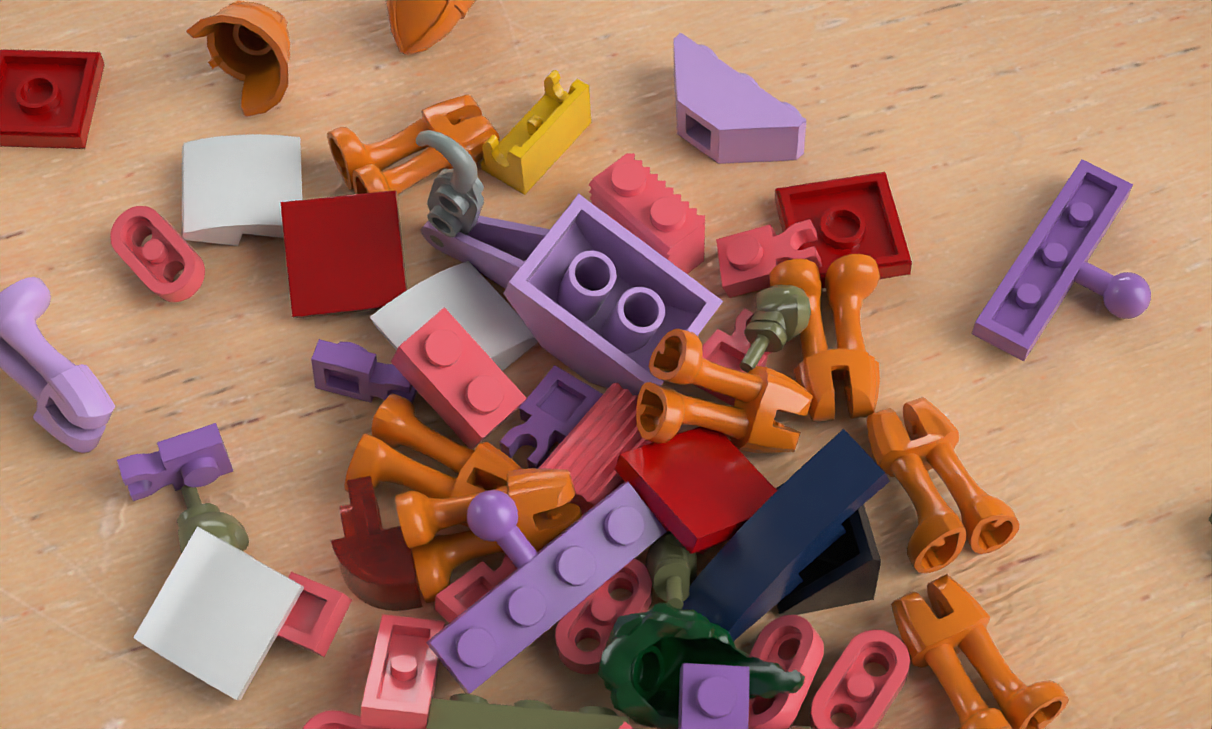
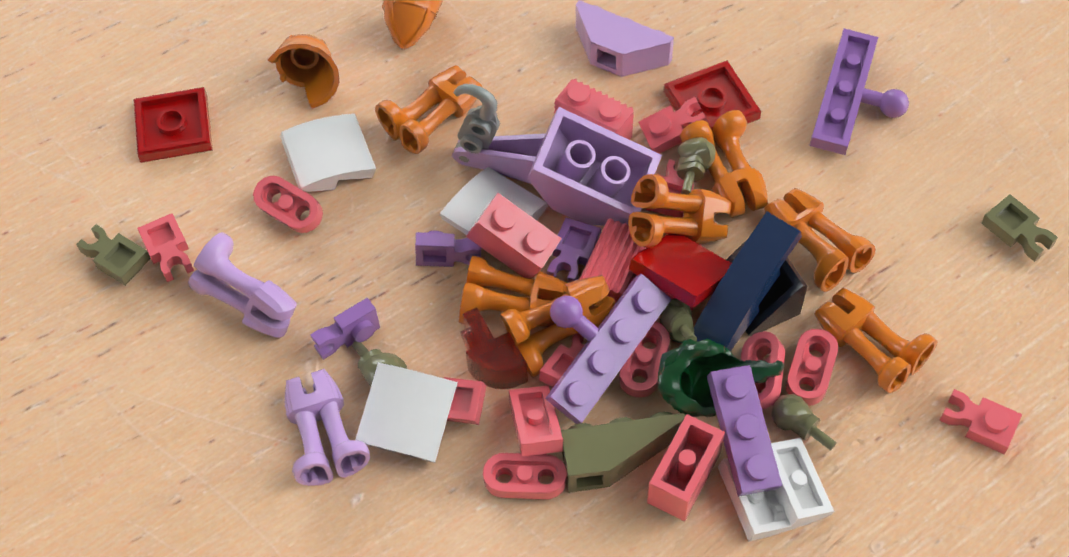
camera: 15 degrees left, 0 degrees up
red tile [280,190,407,318] -> none
yellow hinge [481,70,591,195] -> none
none -> lavender piece [285,369,370,486]

